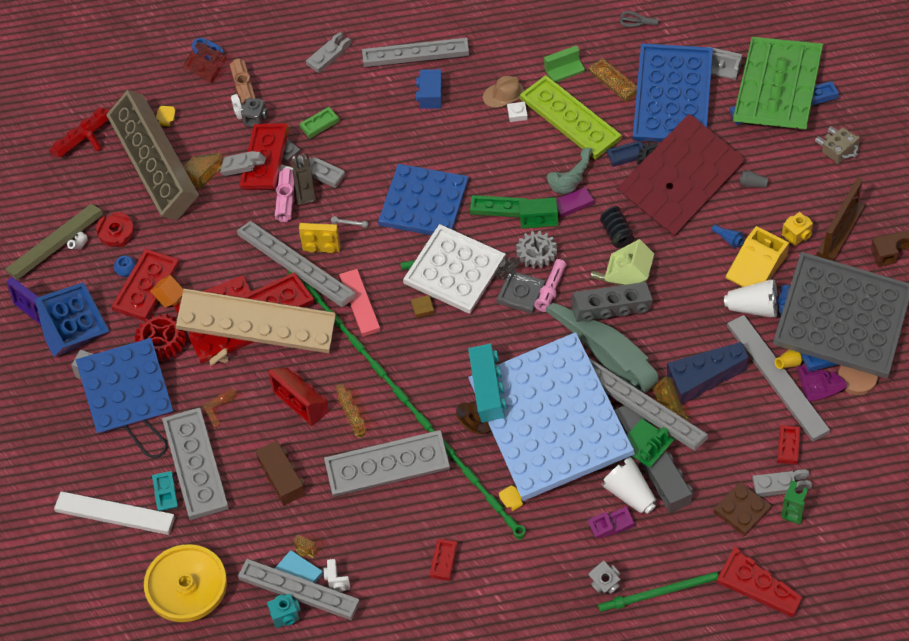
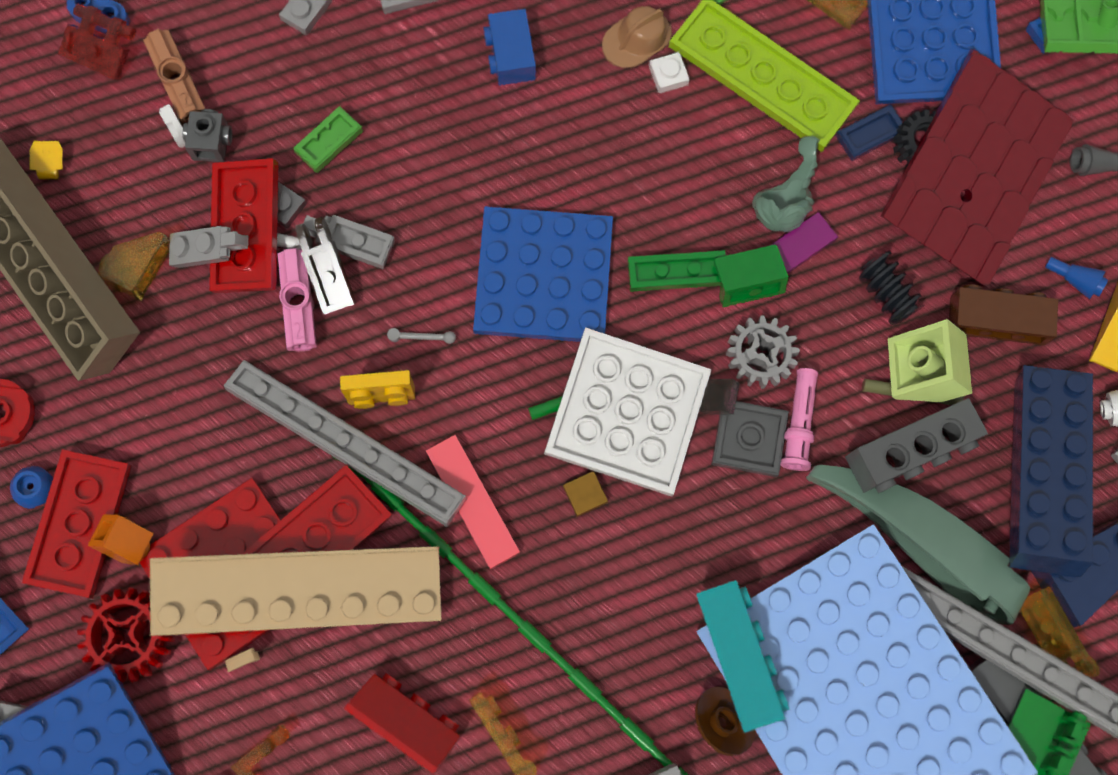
camera: 20 degrees left, 20 degrees up
none -> reddish brown brick [949,285,1058,345]
none -> dark blue brick [1009,365,1093,577]

